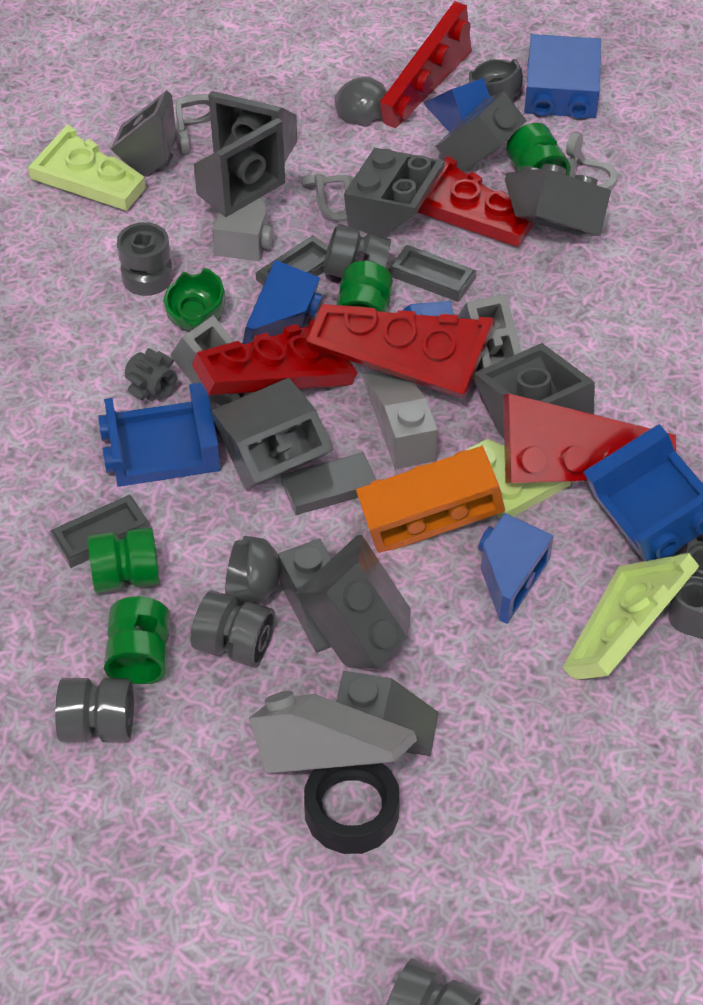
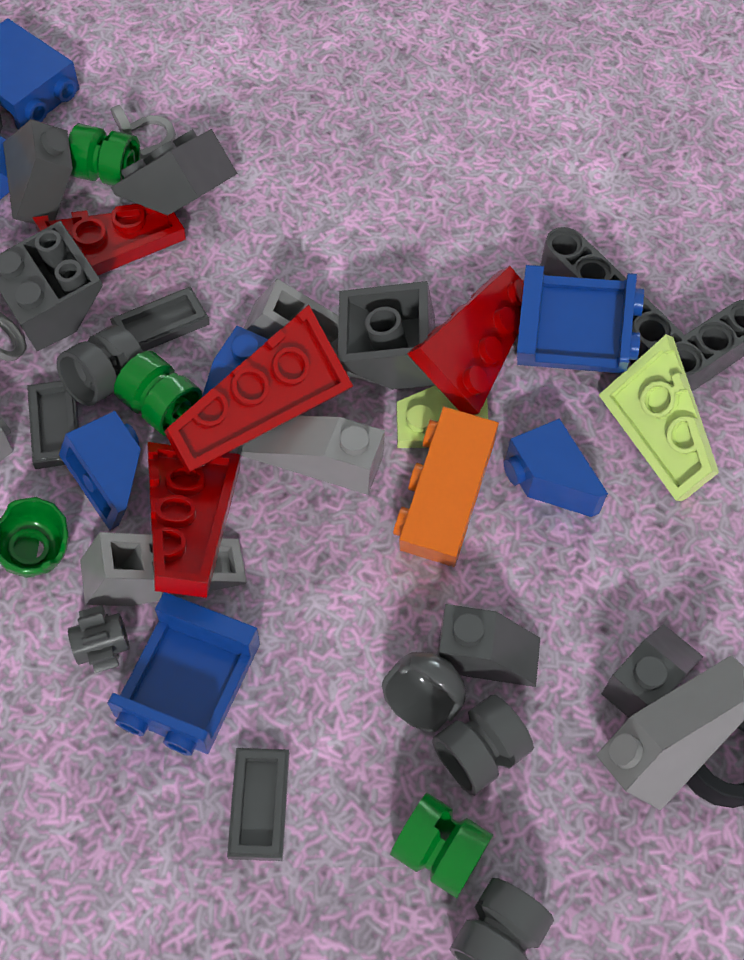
camera: 60 degrees left, 10 degrees up
green wheel [88,527,160,594] -> none
dark grey slope [210,378,334,490] -> none
dark grey tile [281,452,377,515] -> none
dark grey slope [295,535,410,668] -> none

